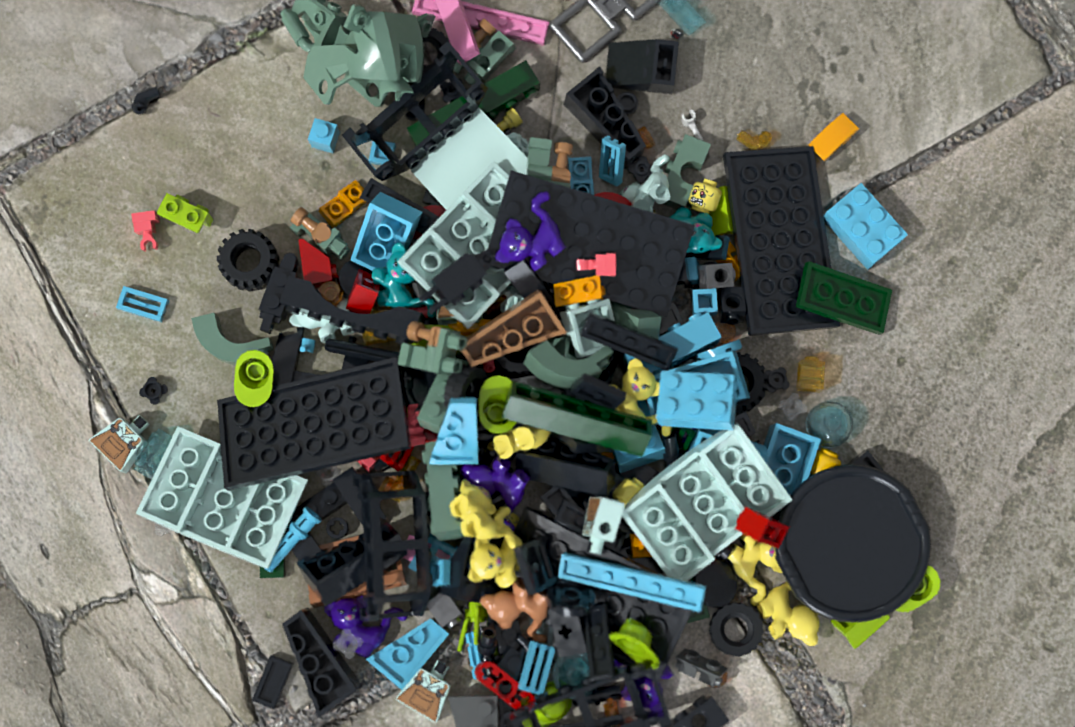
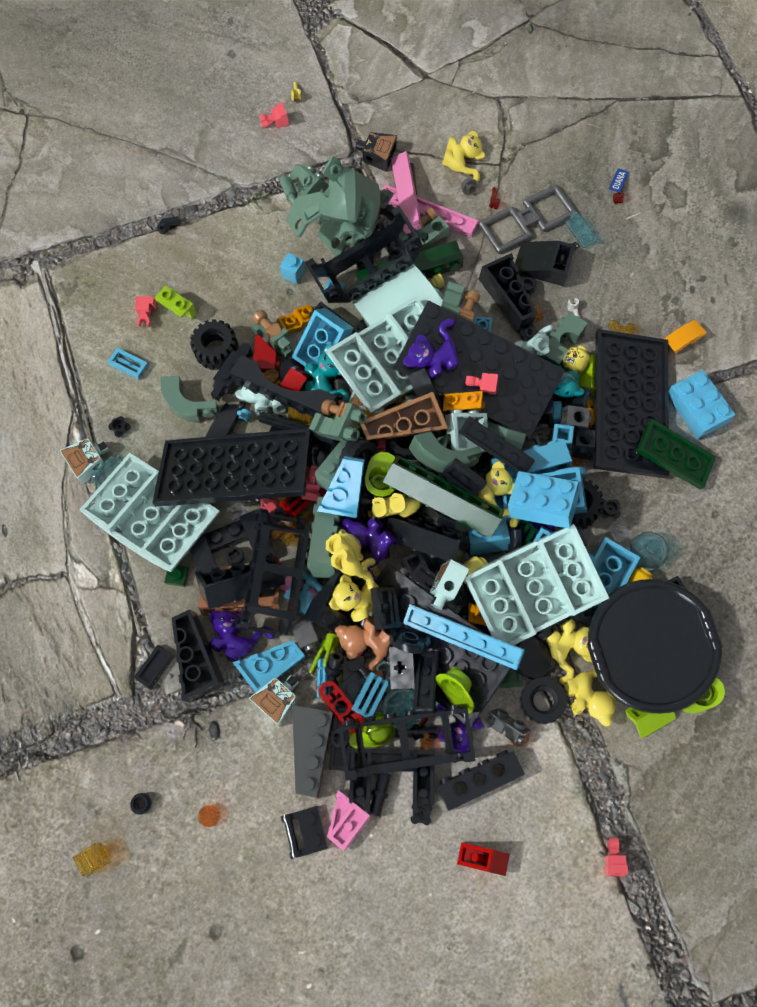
camera: 15 degrees right, 10 degrees down
lime piece [234,350,274,407] -> none
medium azure pin [265,506,322,572] -> none
clear plate [333,629,362,658] -> none
black hinge [418,249,497,315] -> none
medium azure tile [429,559,450,587] -> none
medium azure tile [599,135,626,187] -> none
red slope [734,507,789,548] -> none
clear yellow brick [796,356,825,393] -> none

